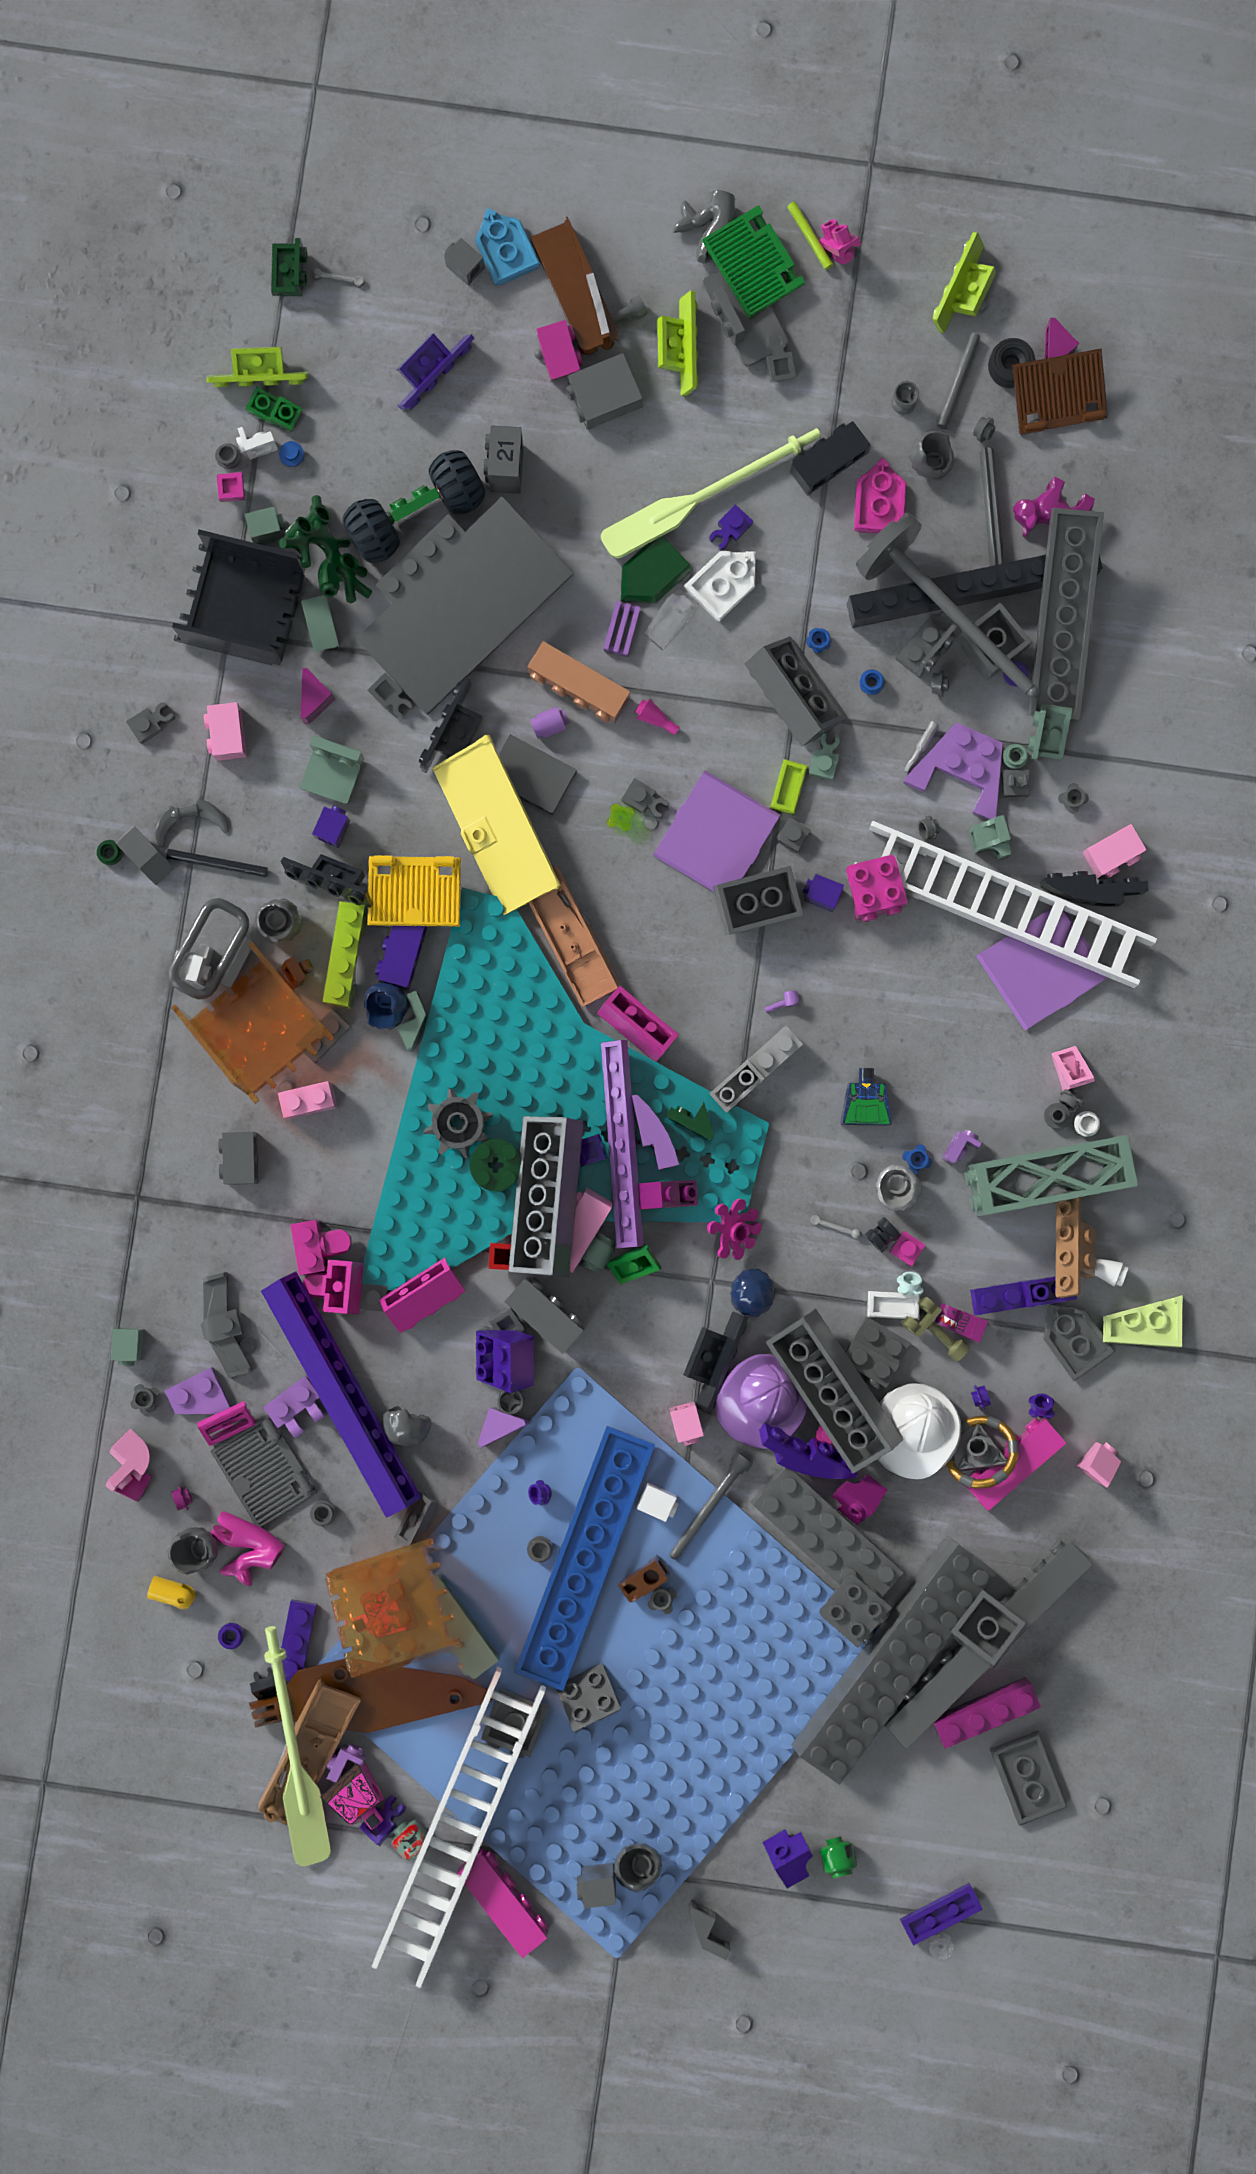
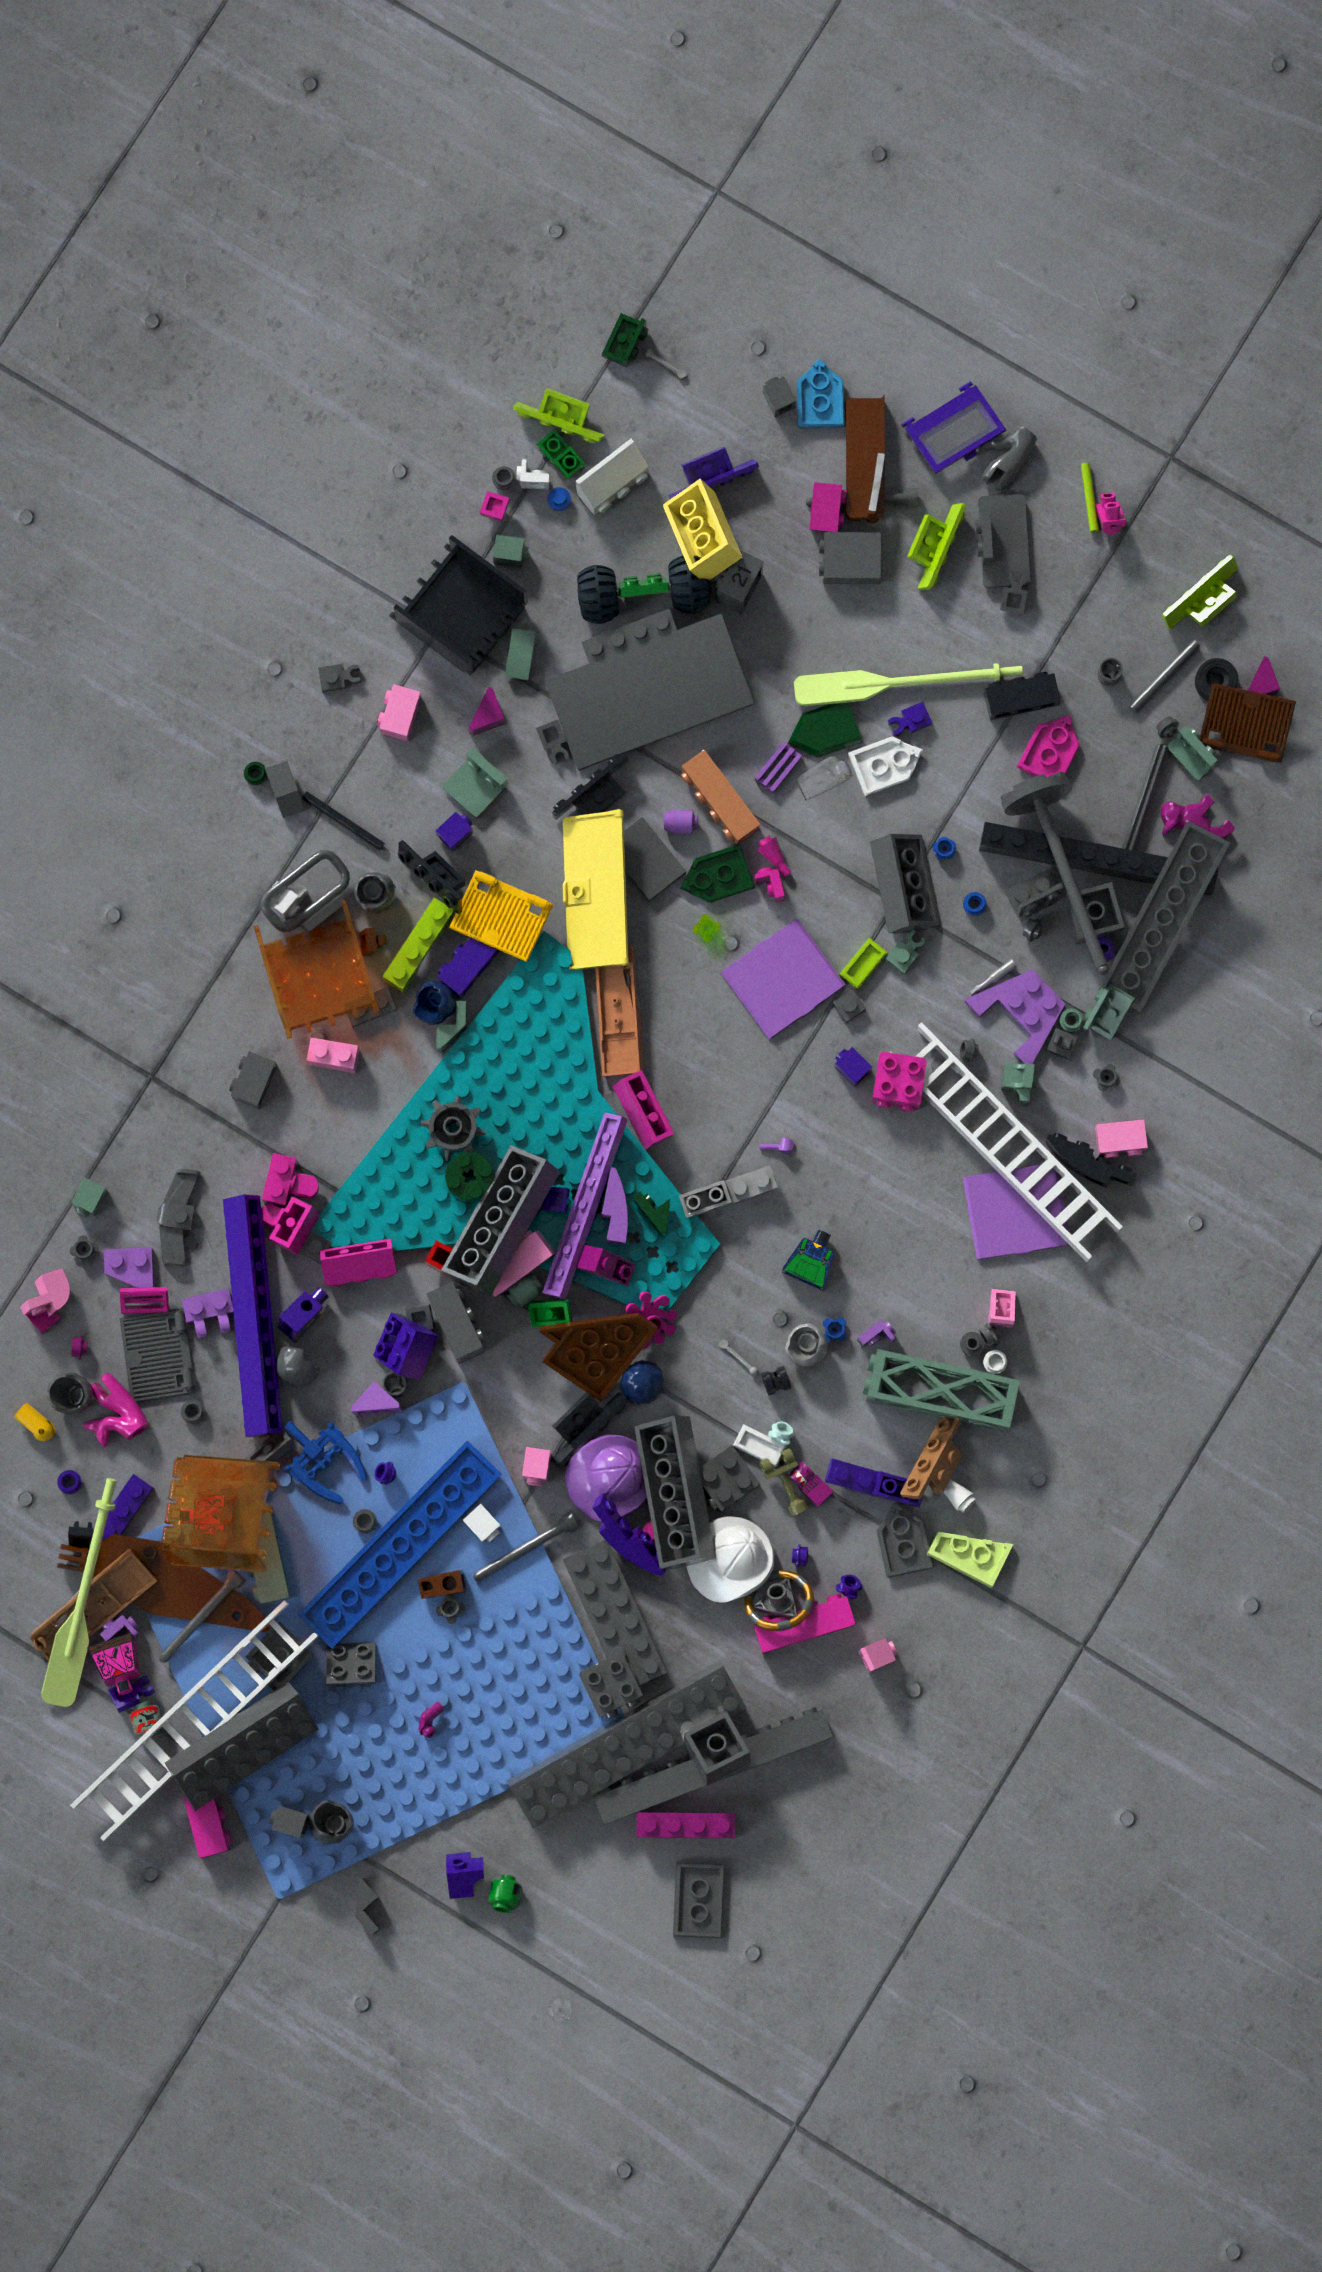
camera: 25 degrees right, 5 degrees down
dark grey piece [155,799,228,847] -> none
dark green plant [279,495,372,603] -> none
dark grey plate [621,778,669,819] -> none
green window [701,205,805,319] -> none
dark grey brick [713,866,804,935] -> none
magenta brick [832,1474,888,1525] -> none
dark pink plate [889,1231,925,1266] -> none
dark purple plate [900,1883,983,1946] -> none
dark grey hair [909,431,954,479] -> none
none -> dark grey piece [159,1568,246,1663]
none -> dark grey brick [165,1682,319,1811]
none -> dark purple torso [278,1287,329,1343]
none -> blue bar [284,1421,367,1504]
none -> magenta arm [418,1702,444,1738]
none -> reddish brown wing [540,1313,658,1402]
none -> white slope [576,439,649,515]
none -> light yellow brick [663,479,743,580]
none -> dark green tile [680,844,755,903]
none -> dark pink bracket [754,867,785,903]
none -> piece [901,381,1006,474]
none -> sand green bracket [1167,726,1218,781]

